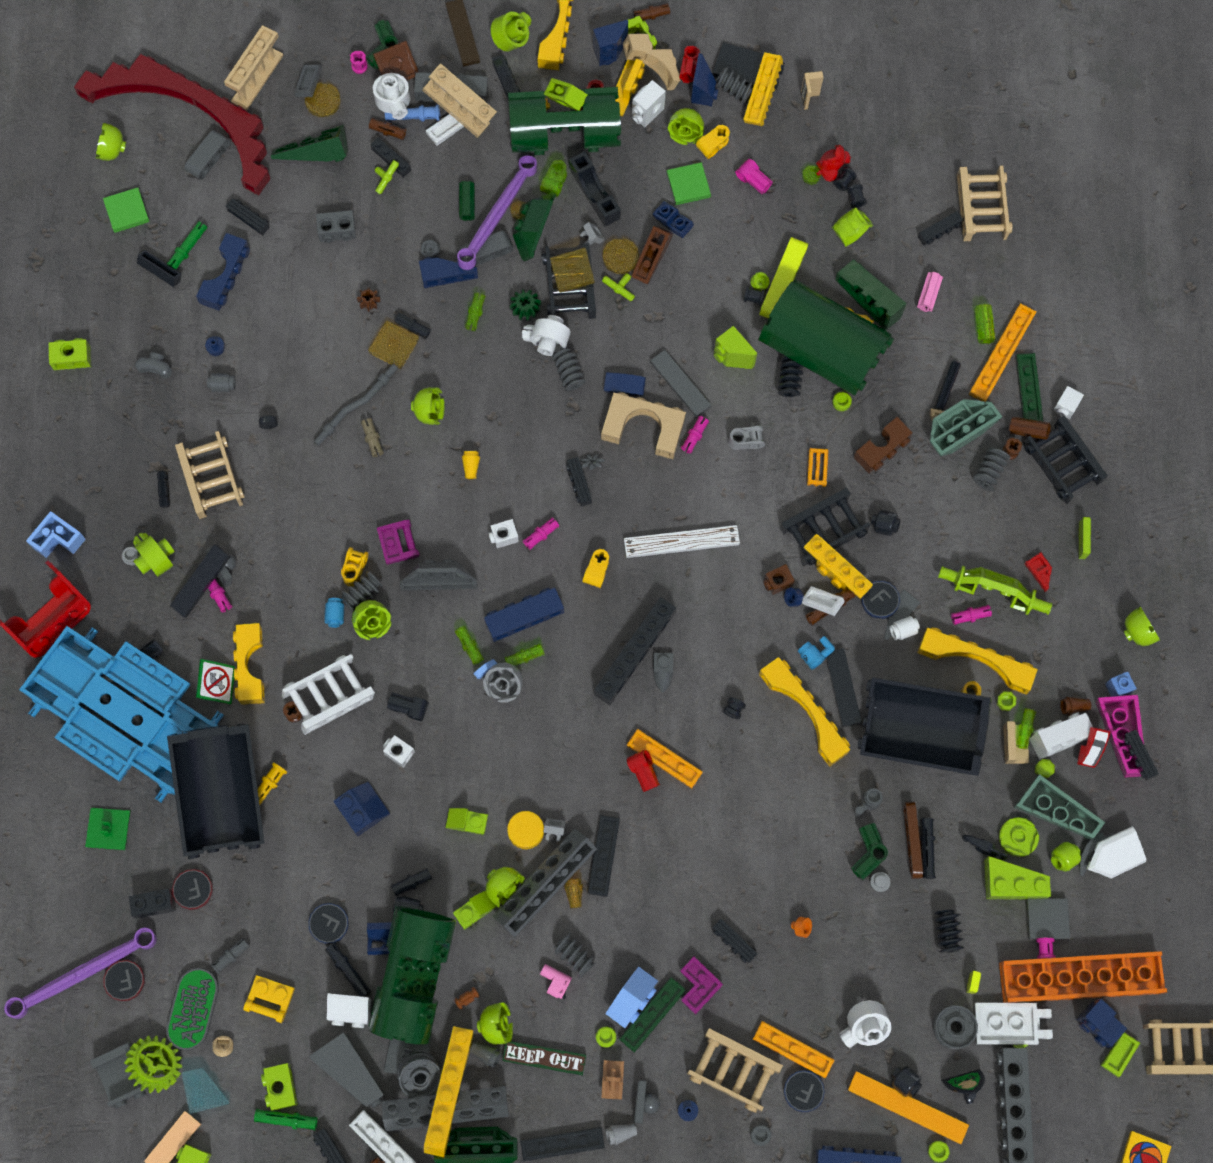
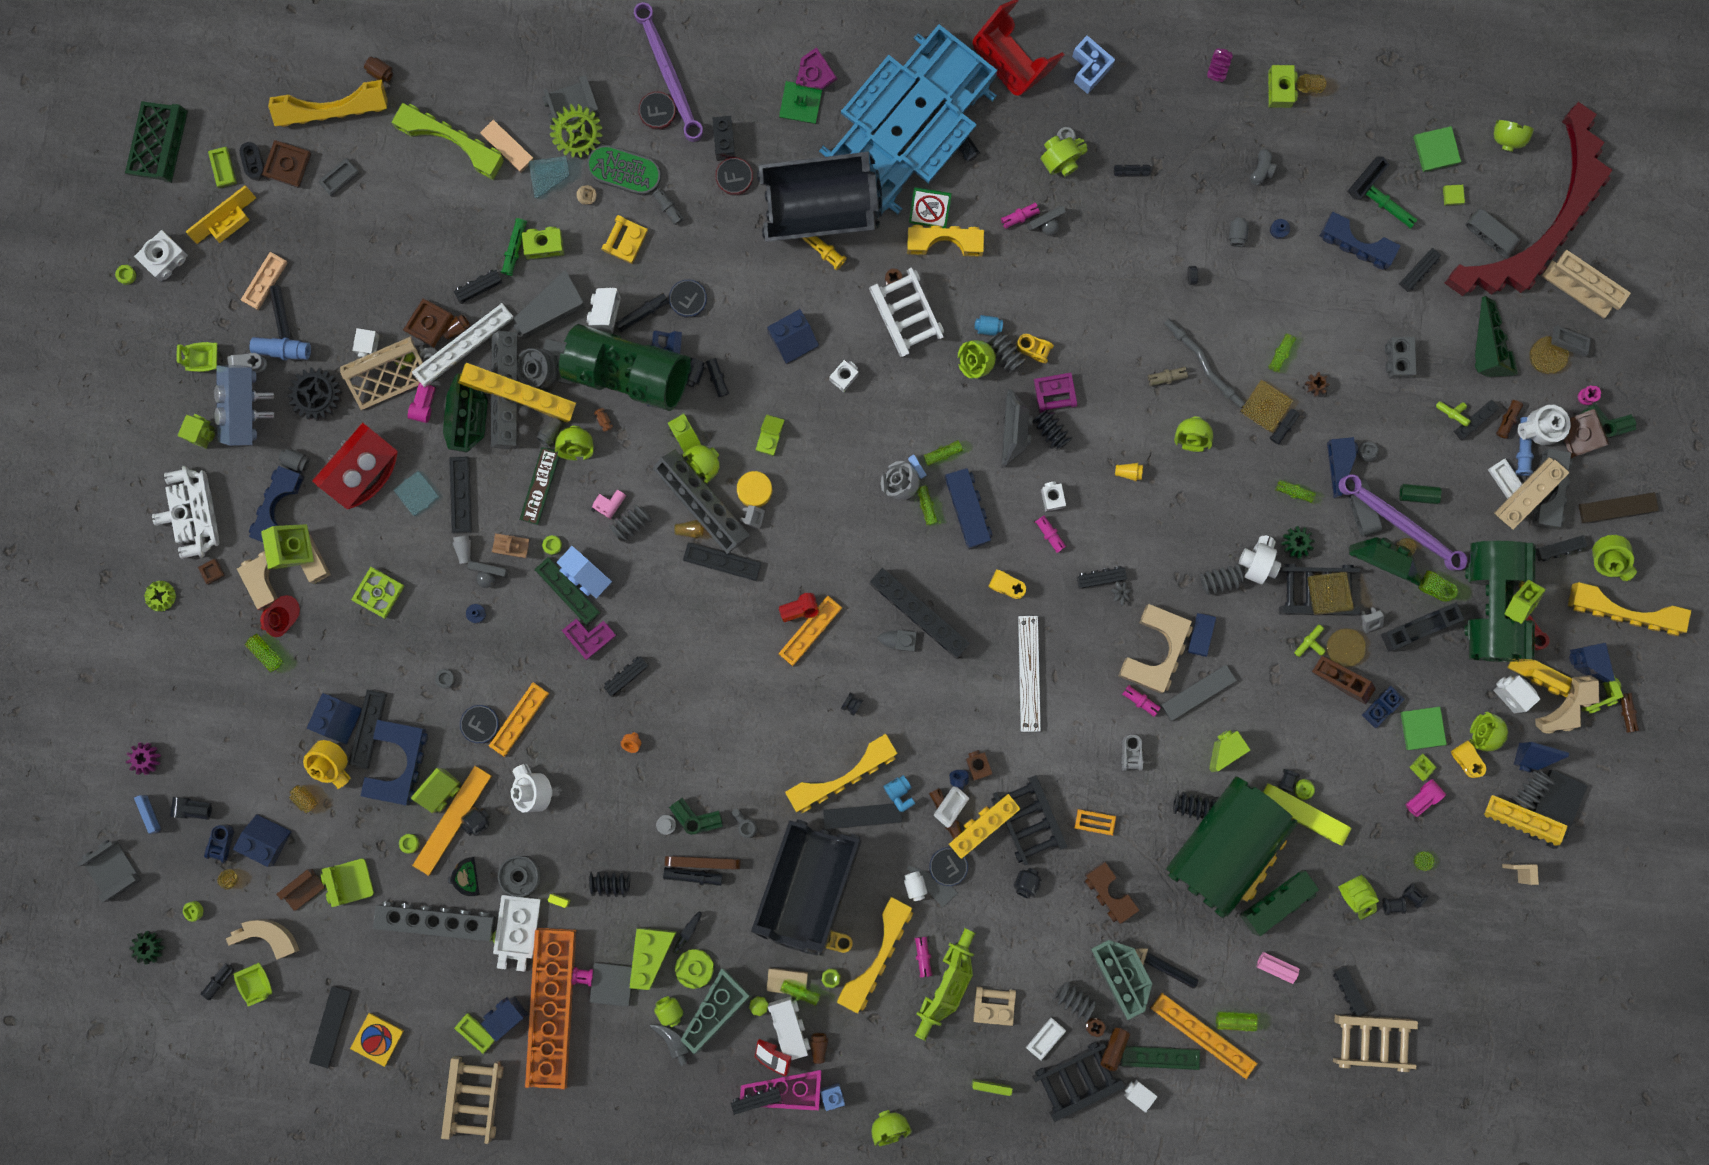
camera: 95 degrees right, 10 degrees up
black tile [170,544,231,618] -> none
tan fence [175,431,245,519] -> none
black piece [387,692,429,721] -> none
red piece [679,46,700,84] -> none
tan fence [687,1028,783,1113] -> none
red hair [816,144,851,182] -> none
lime tile [832,392,852,411] -> none
red tile [1024,552,1052,592] -> none
white tile [1086,826,1147,878] -> none
none -> lime slope [411,768,461,813]
none -> magenta plate [796,47,838,90]
none -> tan plate [973,987,1016,1026]
none -> white tile [1026,1018,1066,1061]
none -> black piece [1032,409,1073,451]
none -> magenta gear [1207,48,1233,82]
none -> clear neon green pin [1268,334,1296,373]
none -> clear yellow brick [1297,74,1326,94]
none -> lime tile [1409,754,1437,781]
none -> lime tile [1443,185,1465,206]

